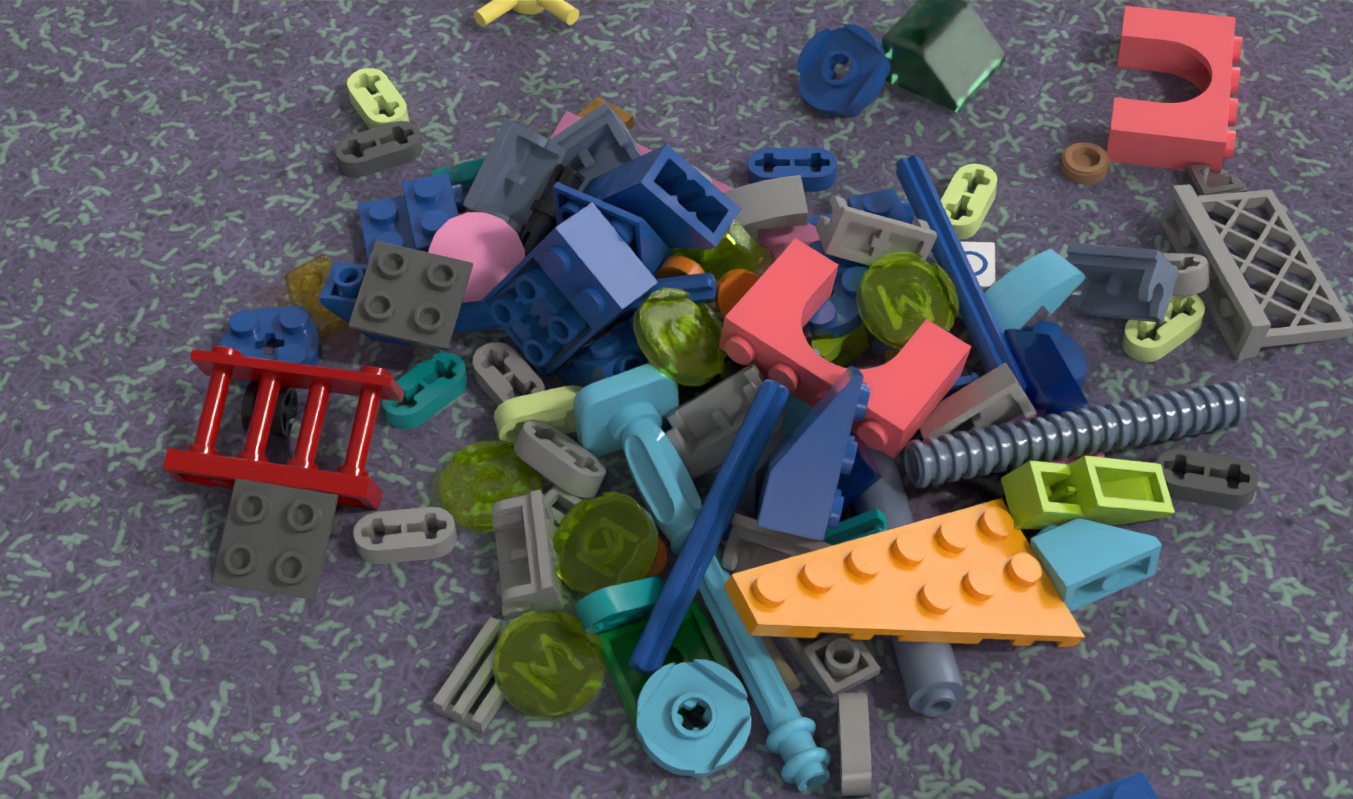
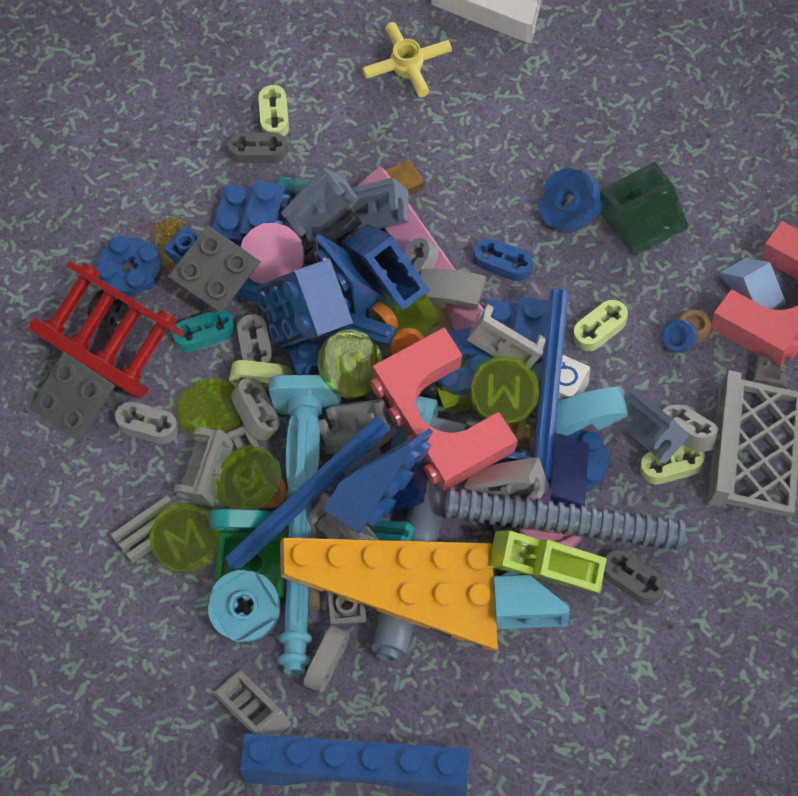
camera: 25 degrees right, 10 degrees up
none -> blue tile [662,320,697,353]
none -> light blue slope [719,258,786,310]

